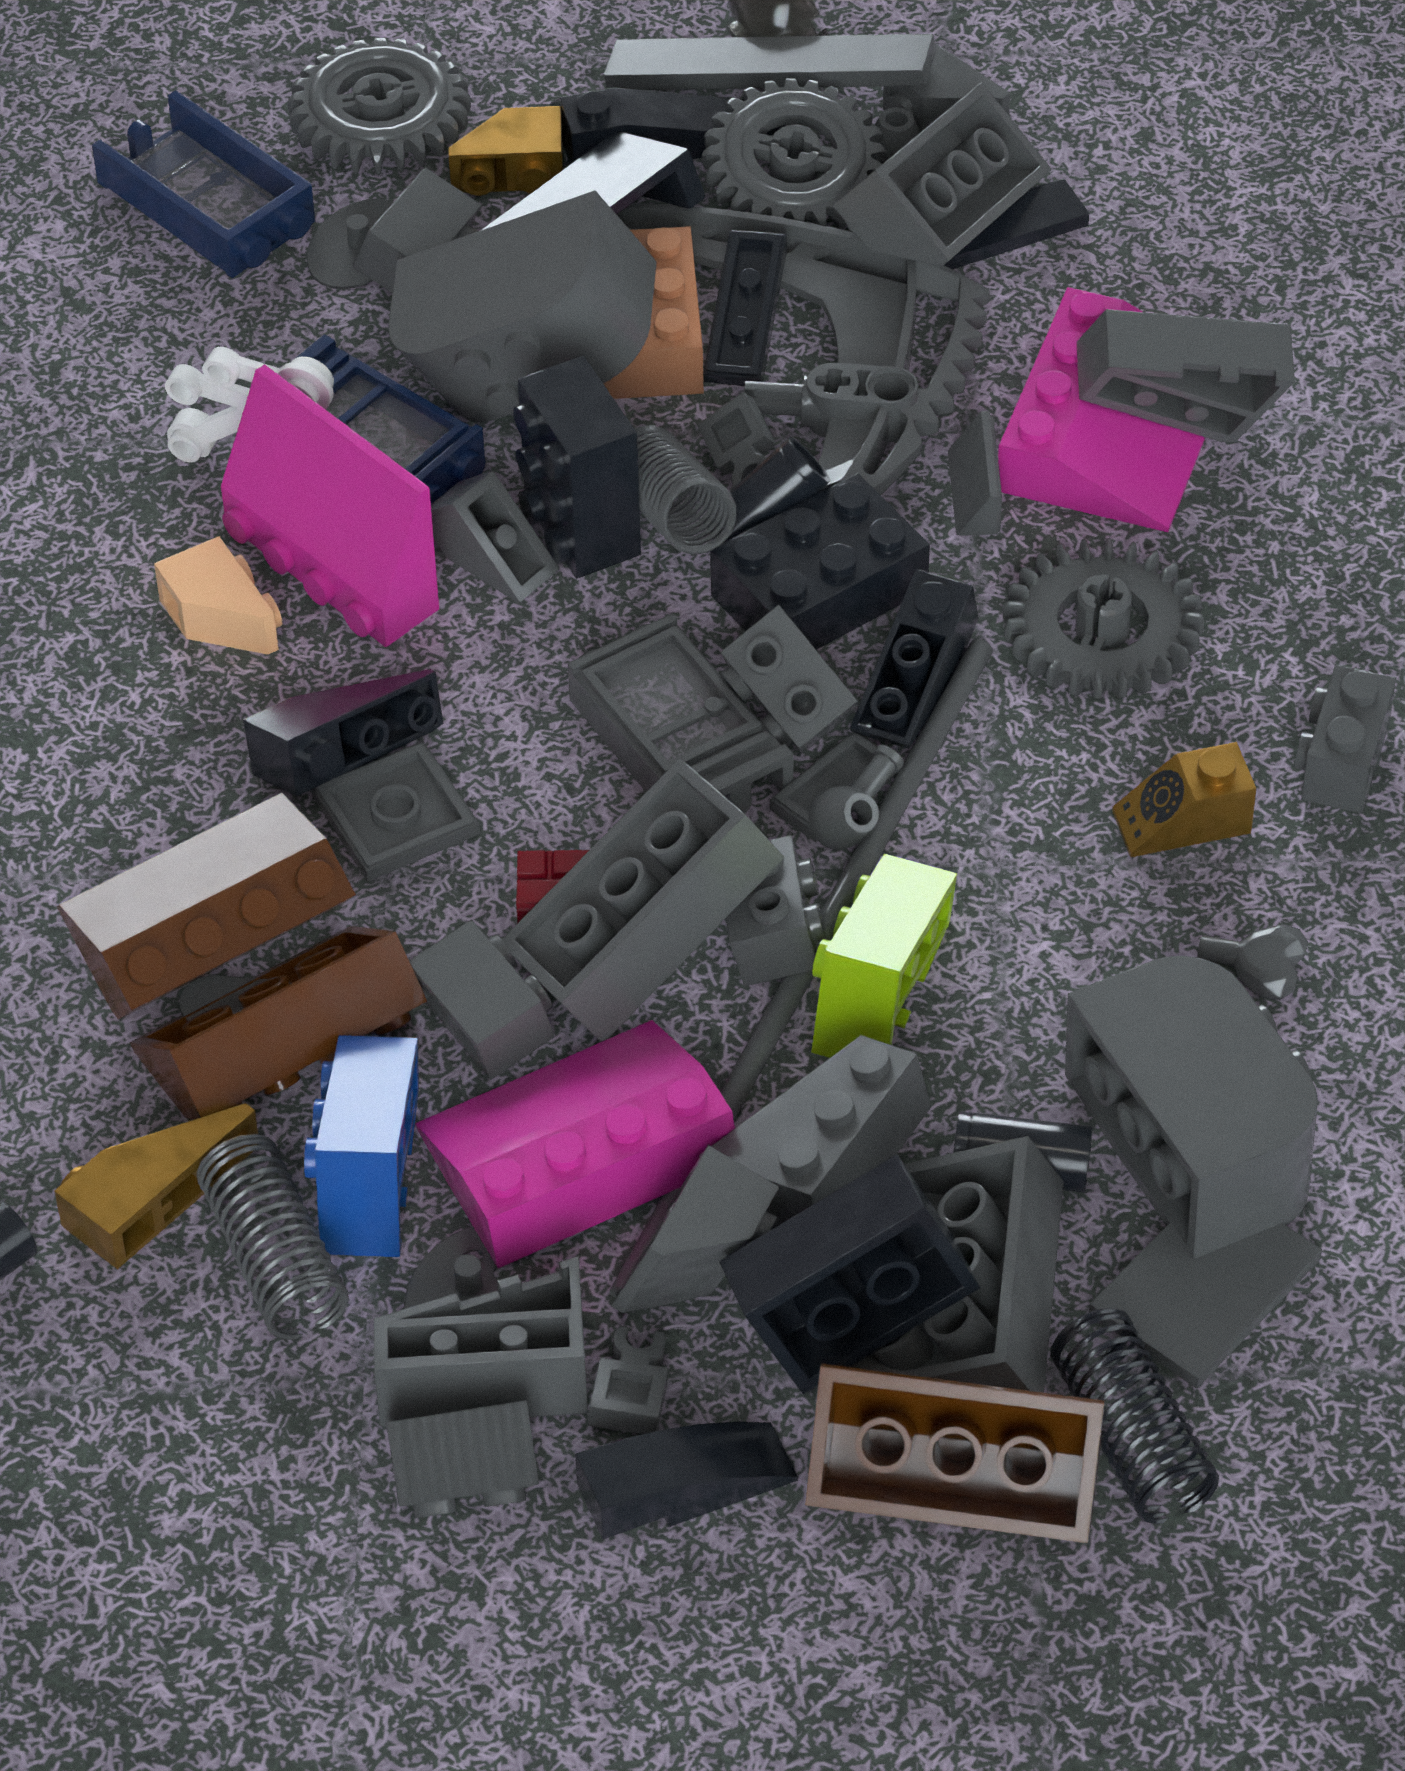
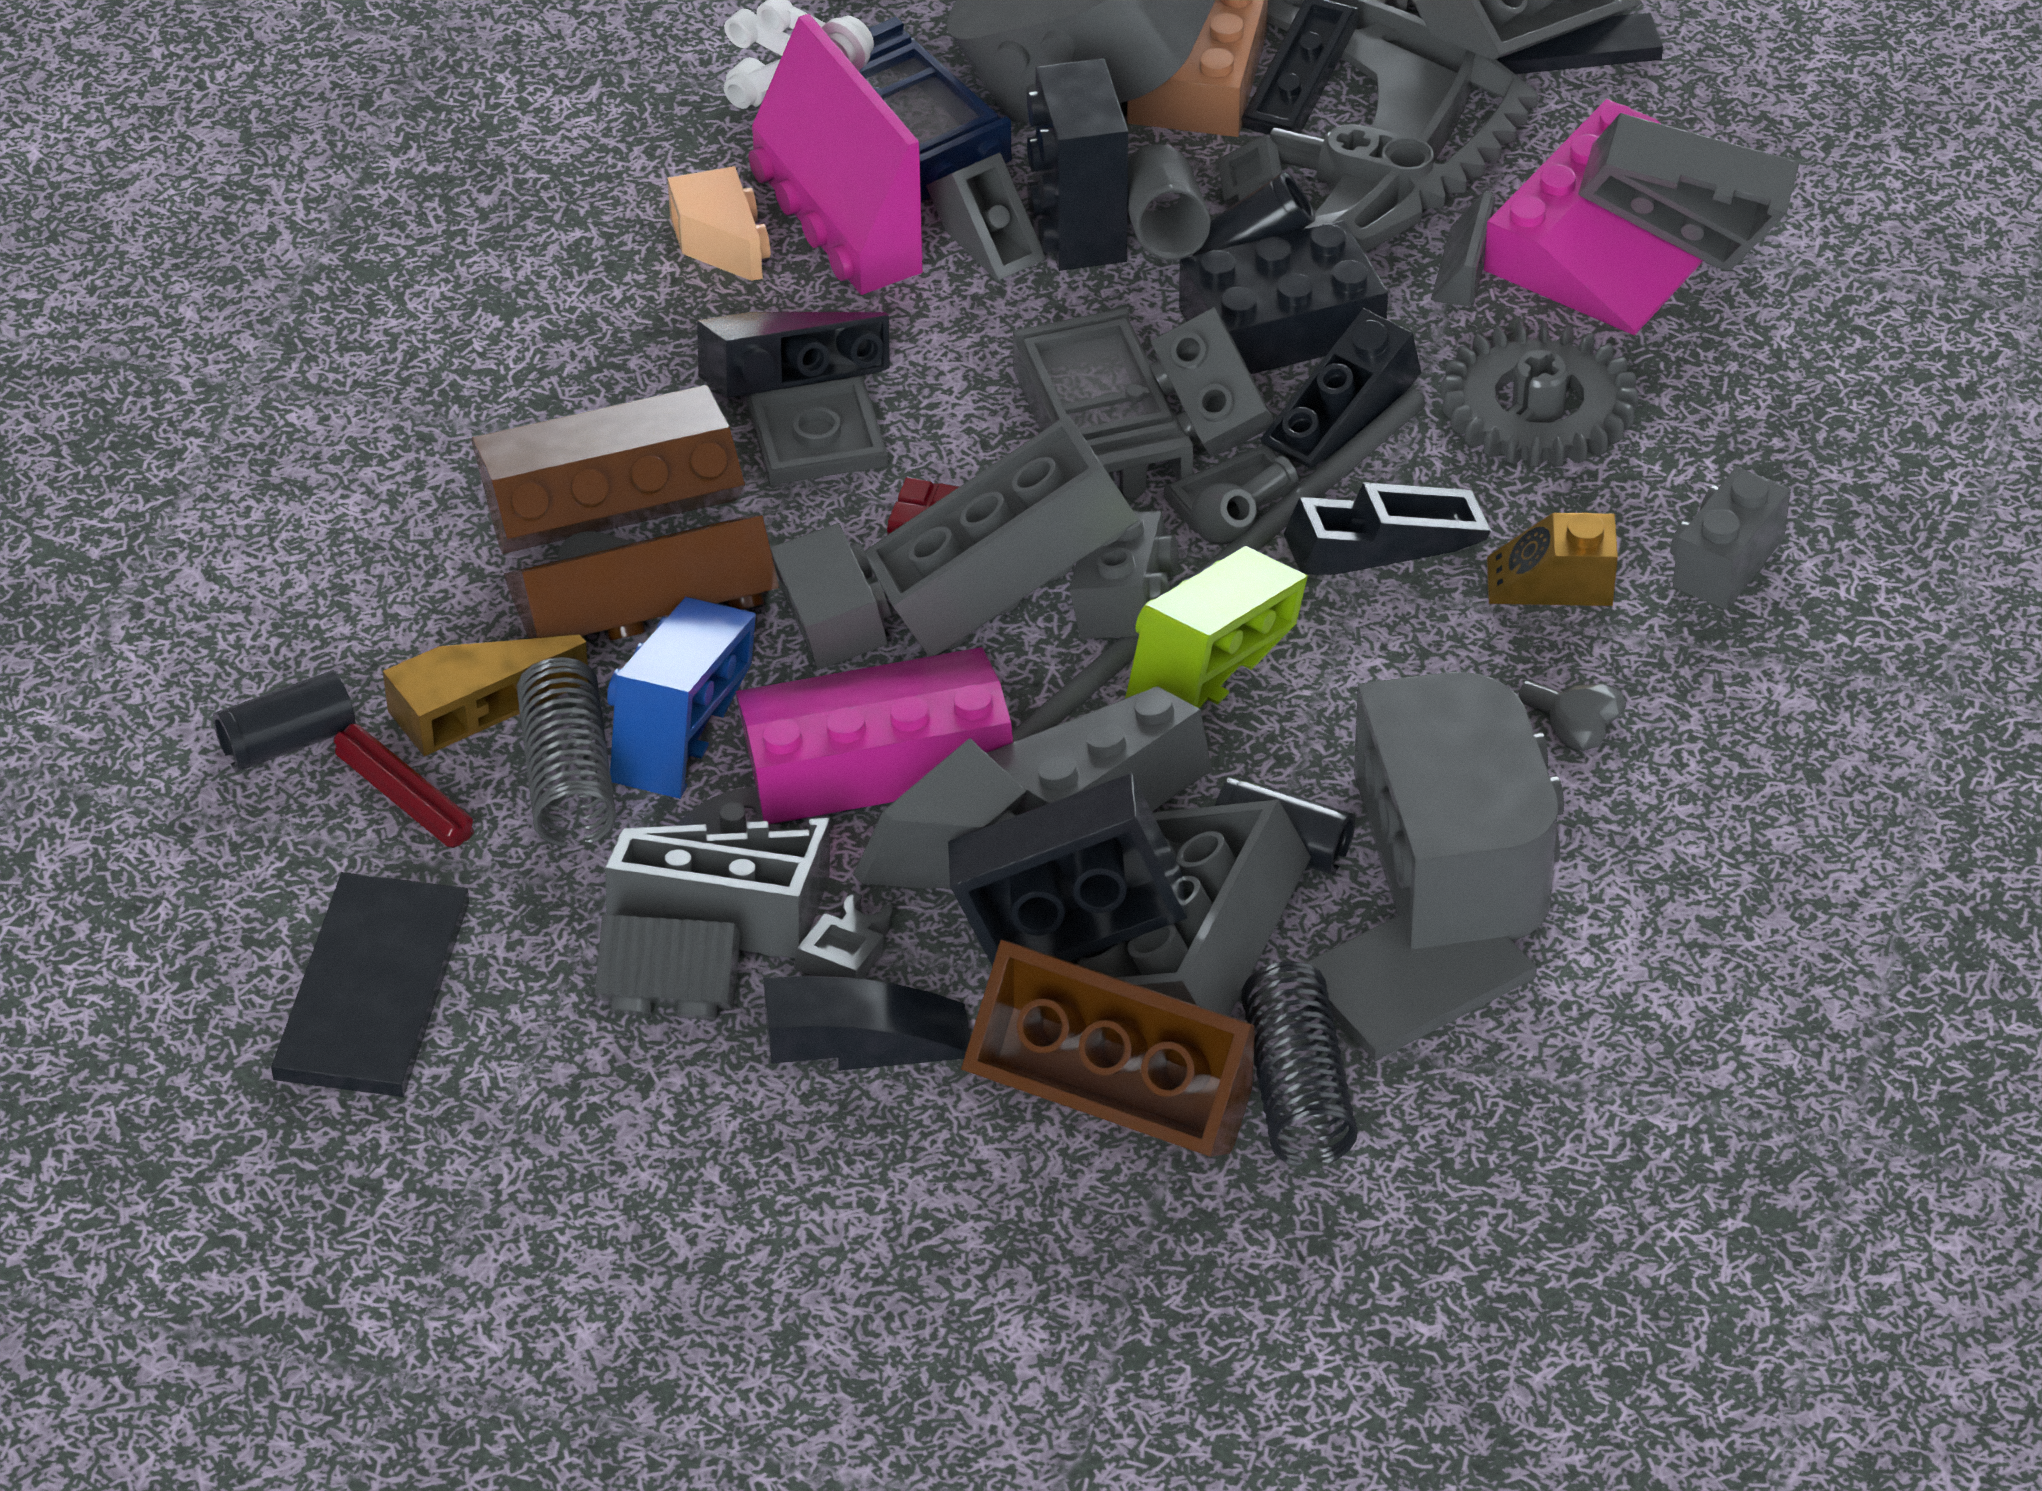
camera: 15 degrees right, 5 degrees down
none -> black tile [271,872,469,1097]
none -> dark red axle [333,724,474,848]
none -> black slope [1283,482,1491,575]

